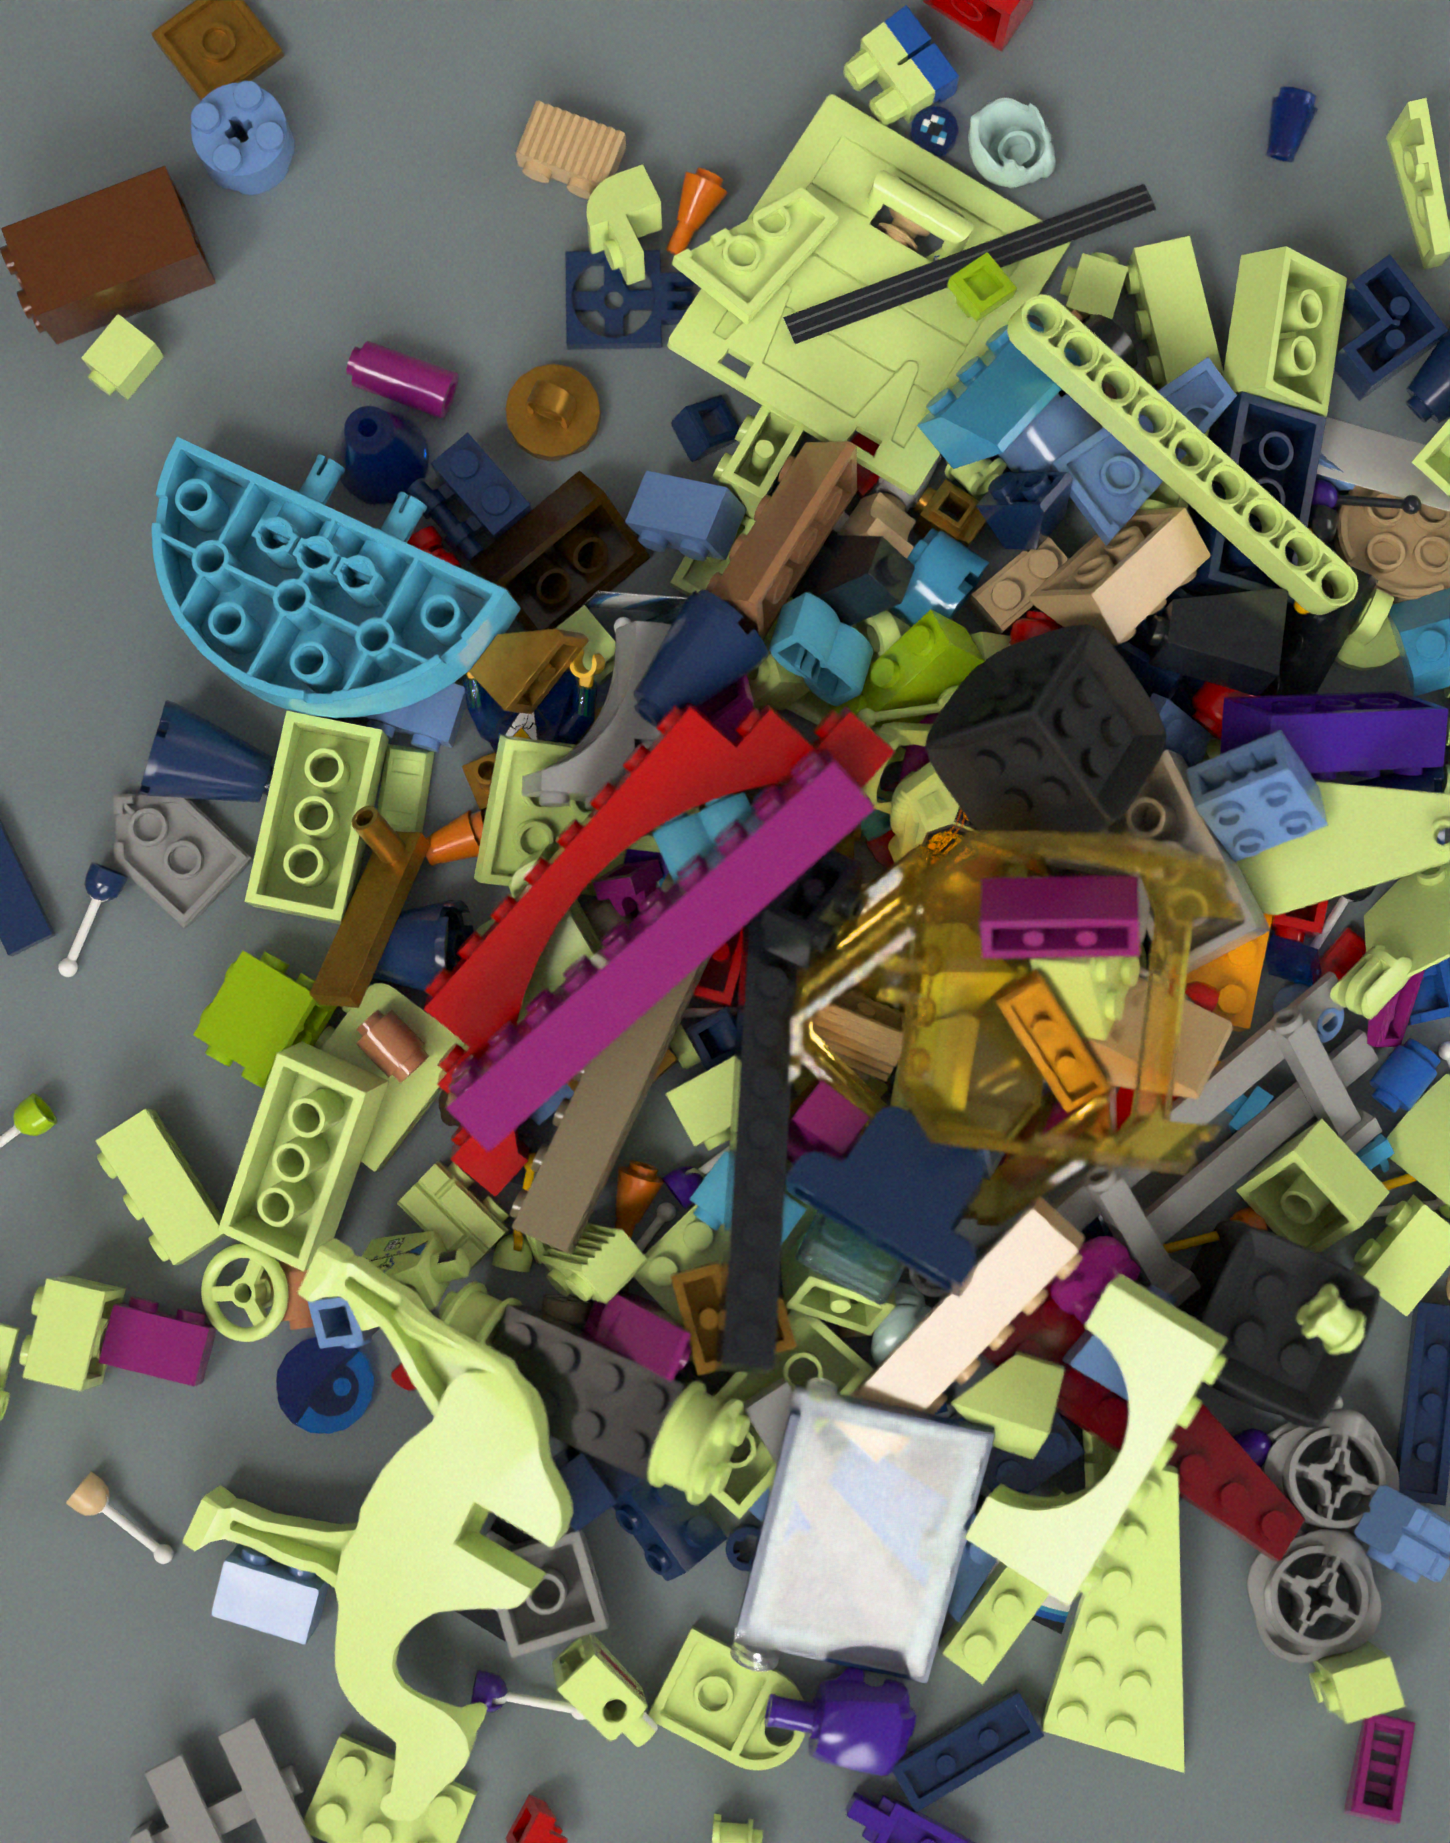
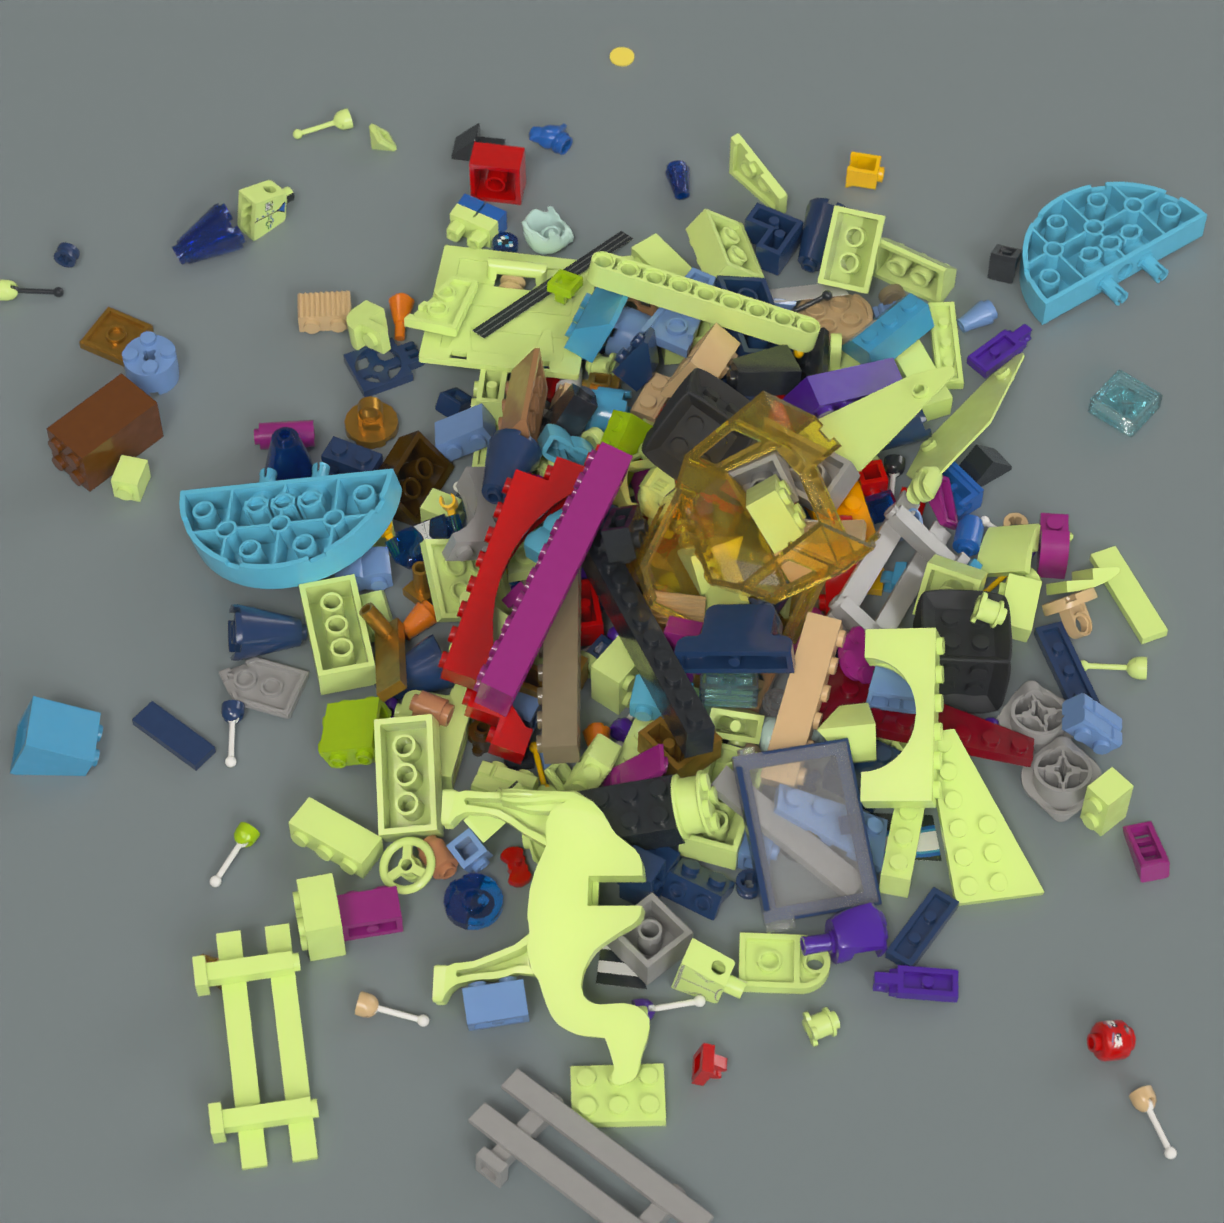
camera: 25 degrees left, 30 degrees down
pearl gold slope [469,629,589,714] -> none
sticker [582,592,686,613] -> none
magenta brick [980,876,1139,958] -> none
pearl gold tile [992,968,1111,1114] -> none
medium blue brick [1187,731,1328,862] -> none

